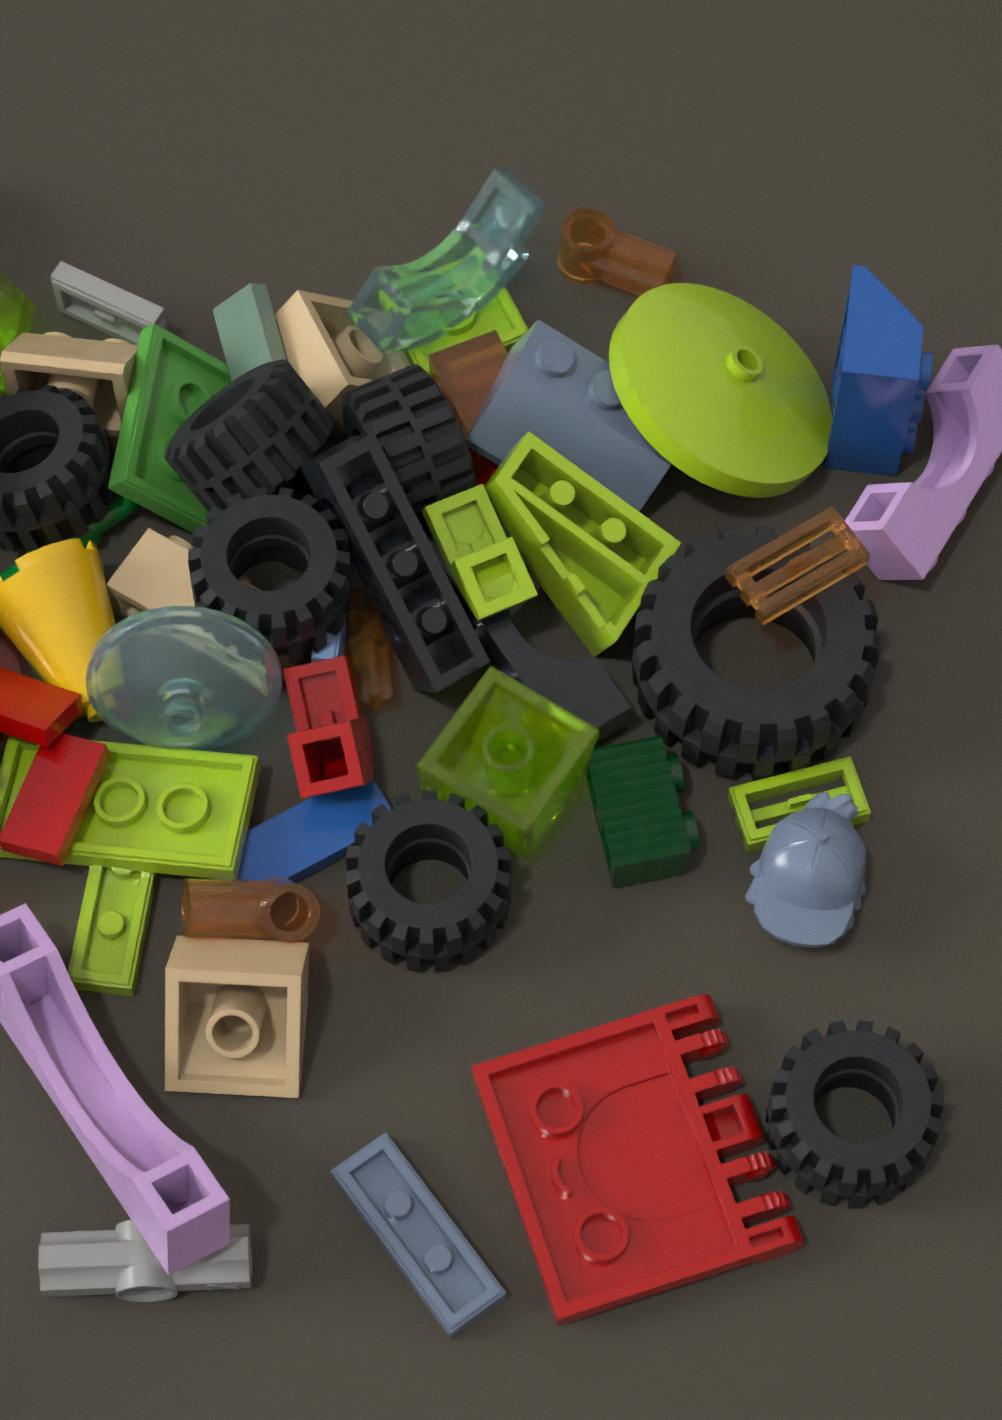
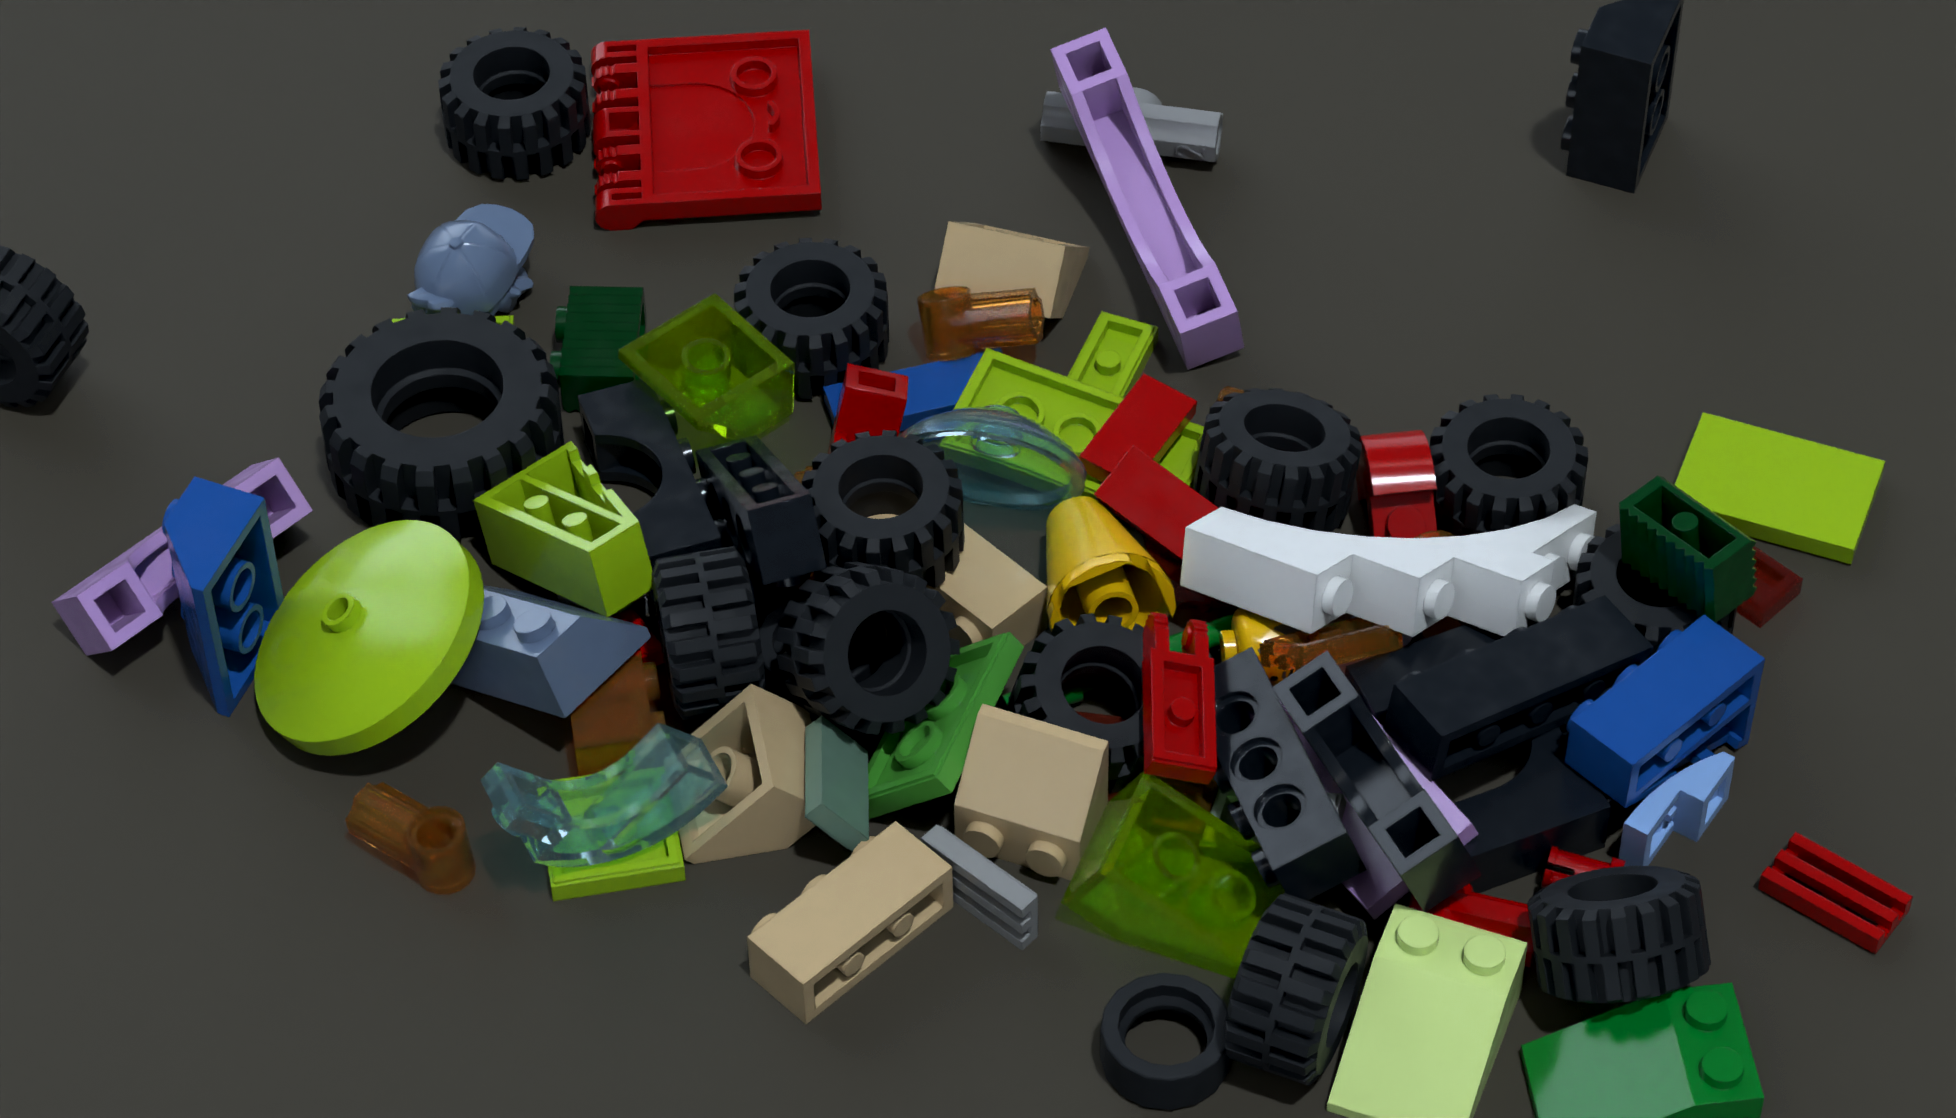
camera: 165 degrees left, 15 degrees down
sand blue tile [330,1132,507,1339] -> none
lime slope [422,484,538,621] -> none
clear orange tile [725,506,870,626] -> none
none -> tan brick [747,821,953,1024]

